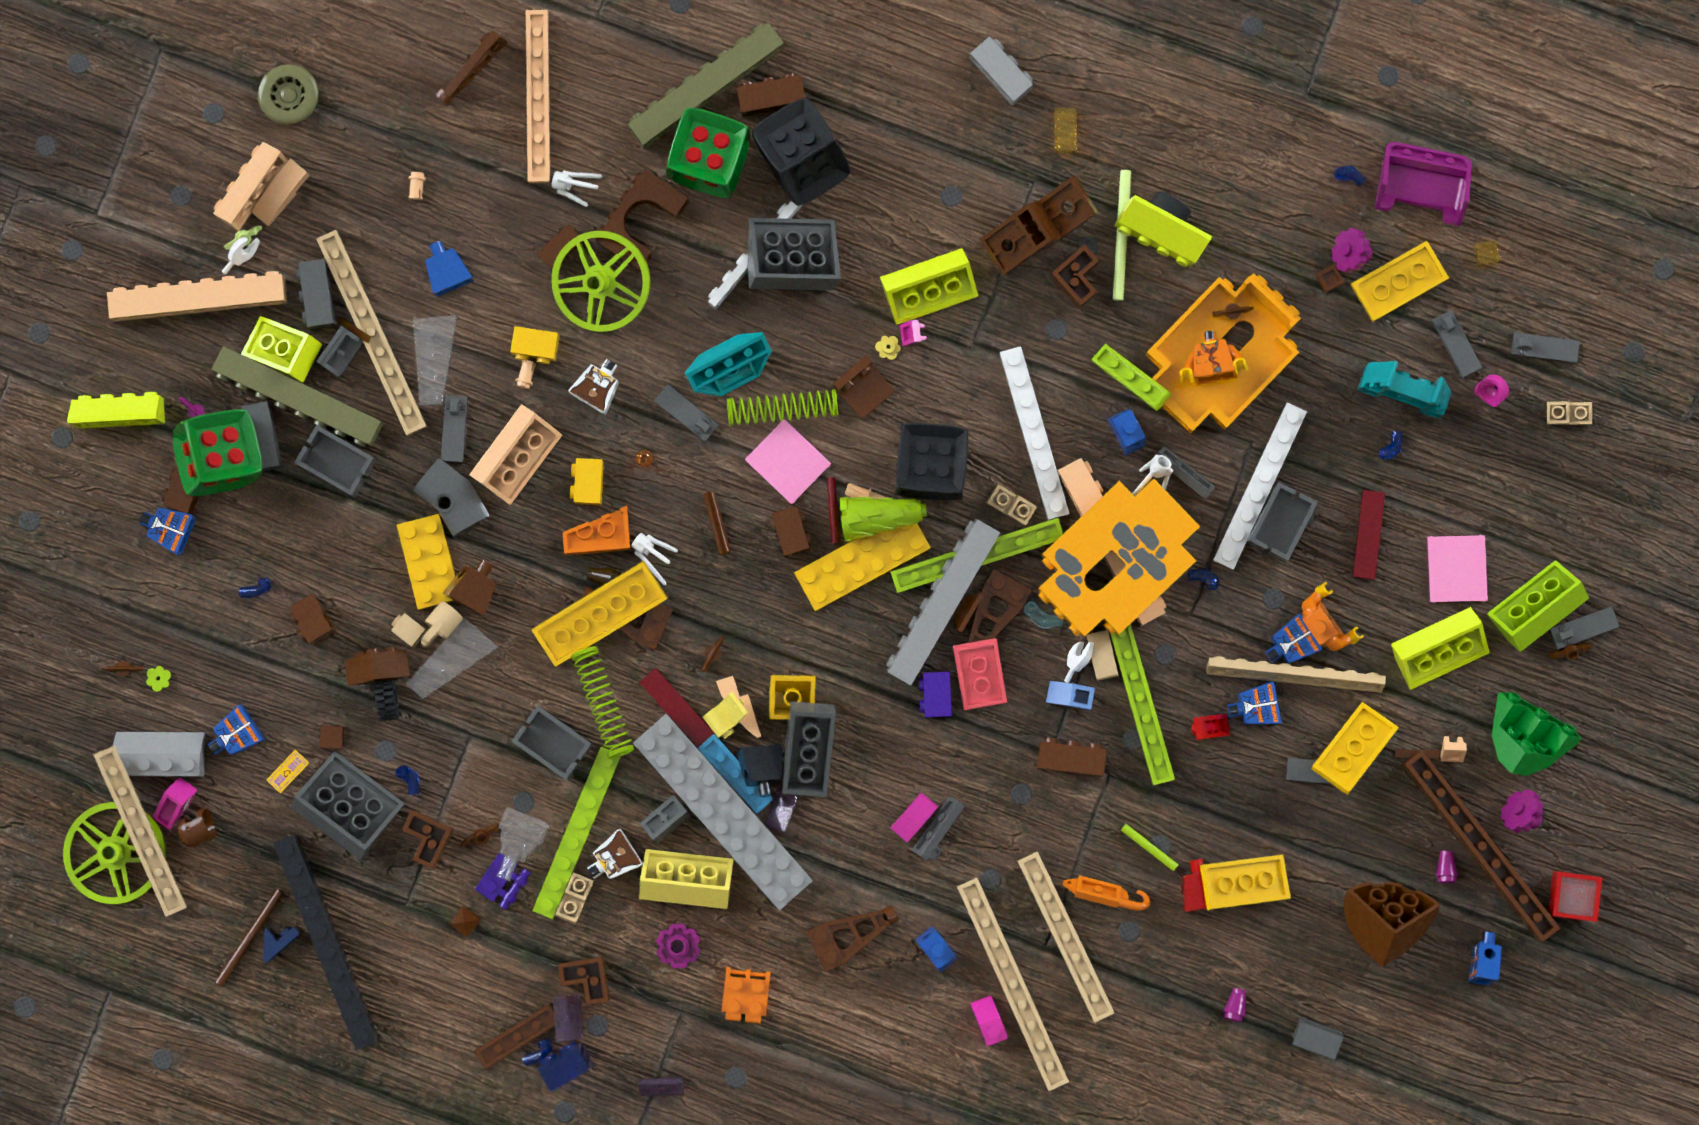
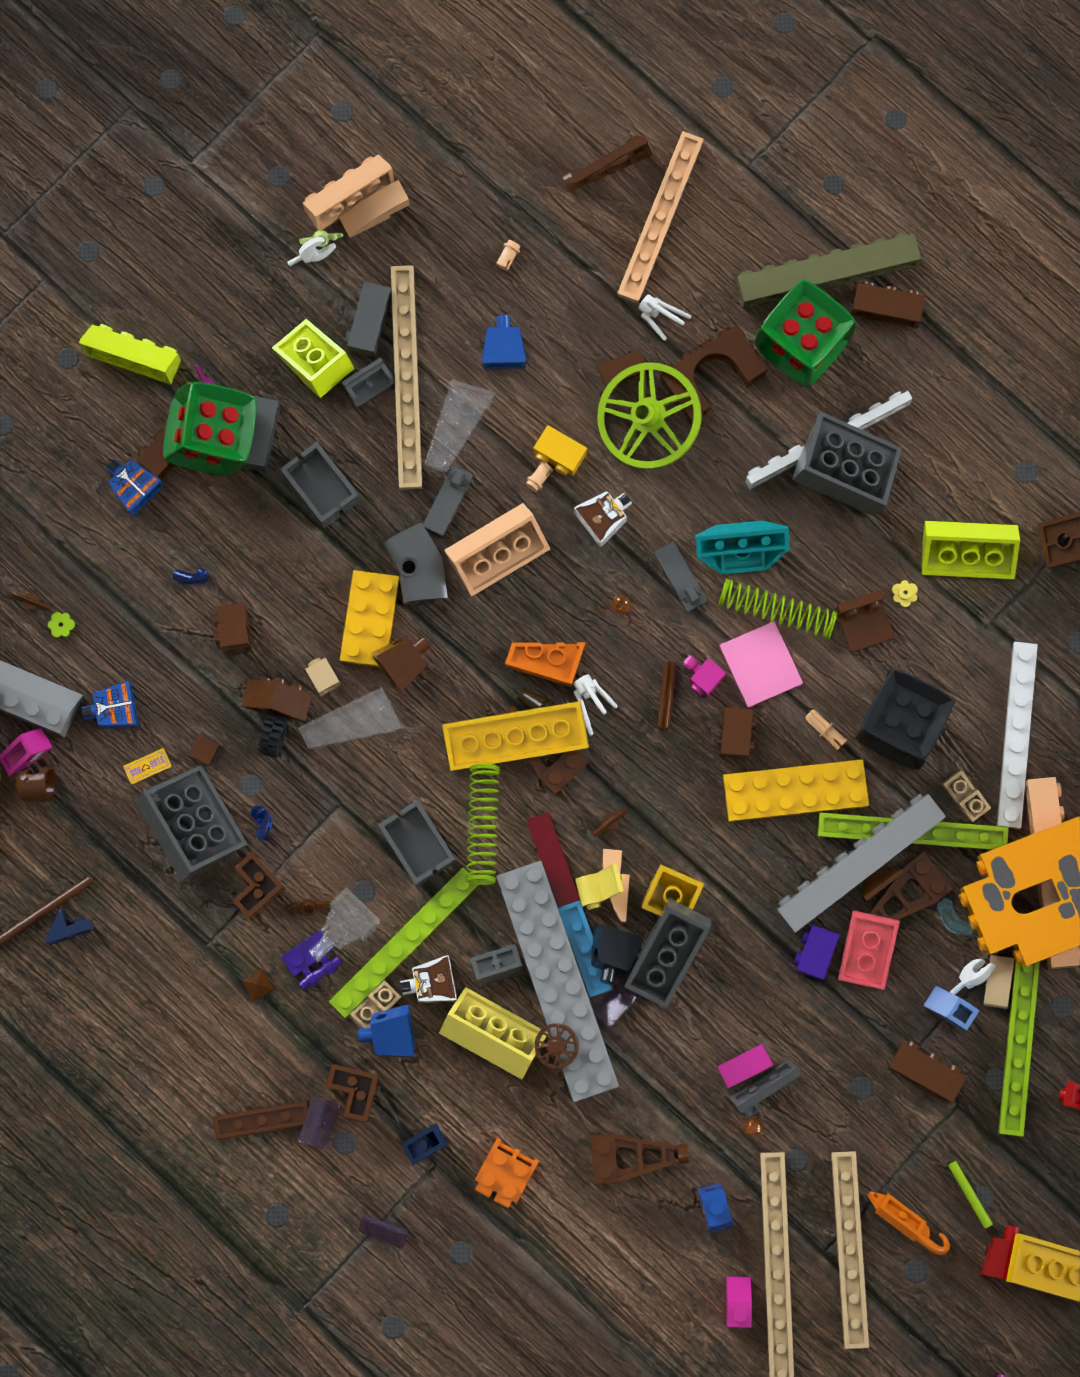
camera: 25 degrees right, 5 degrees down
light nougat brick [107,271,287,322] -> none
olive brick [211,346,384,448] -> none
olive wheel [258,65,319,124] -> none
black brick [273,835,380,1050] -> none
reddish brown piece [338,317,371,344] -> none
tan piece [421,601,463,647] -> none
clear blue arm [523,1039,553,1066] -> none
clear blue brick [537,1041,595,1092] -> none
yellow brick [570,458,604,505] -> none
magenta plant [656,923,701,969] -> none
black piece [752,98,851,206] -> none
dark red bar [827,477,840,544] -> none
lime cone [840,497,927,541] -> none
dark pink tile [900,320,927,346] -> none
none -> blue torso [358,1005,415,1056]
none -> dark blue slope [401,1124,448,1165]
none -> reddish brown wheel [534,1023,579,1069]
none -> dark pink brick [683,655,726,697]
none -> clear orange hinge [744,1117,764,1135]

